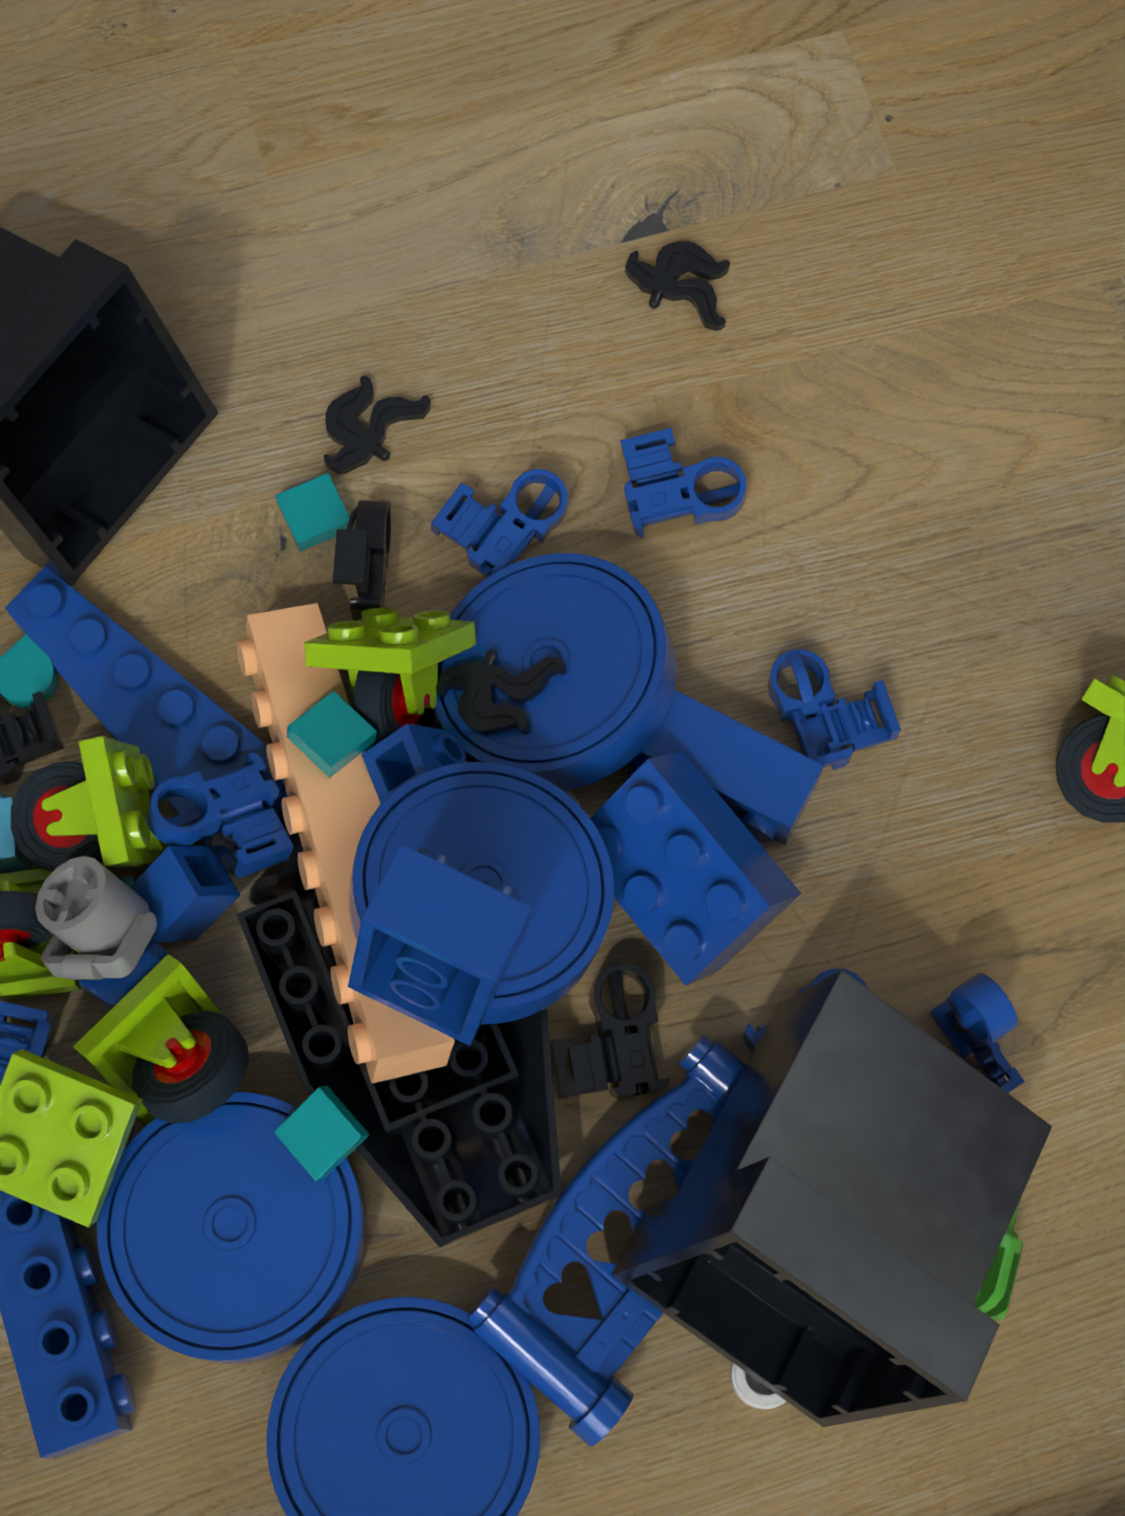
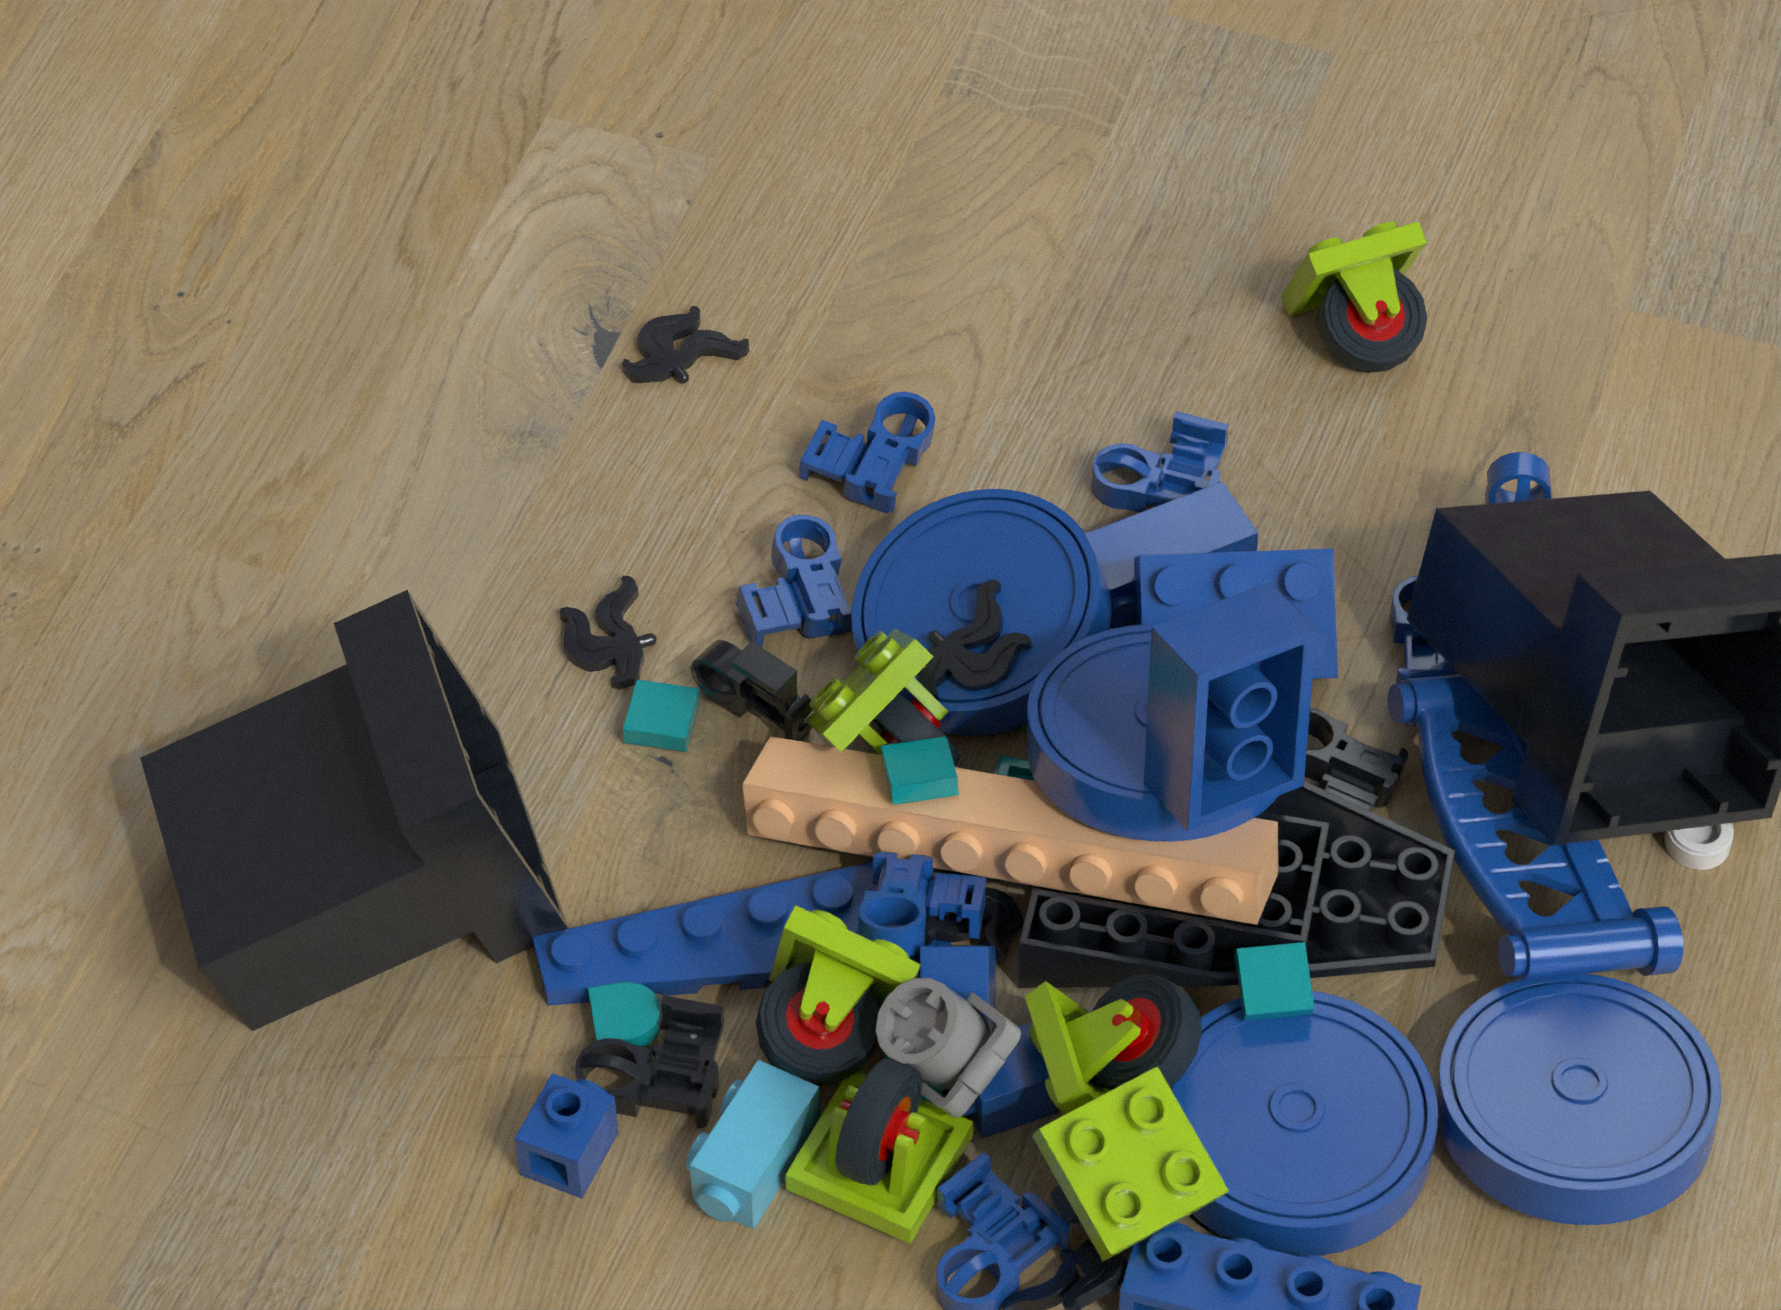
camera: 55 degrees left, 20 degrees down
blue brick [361,723,466,803] -> none

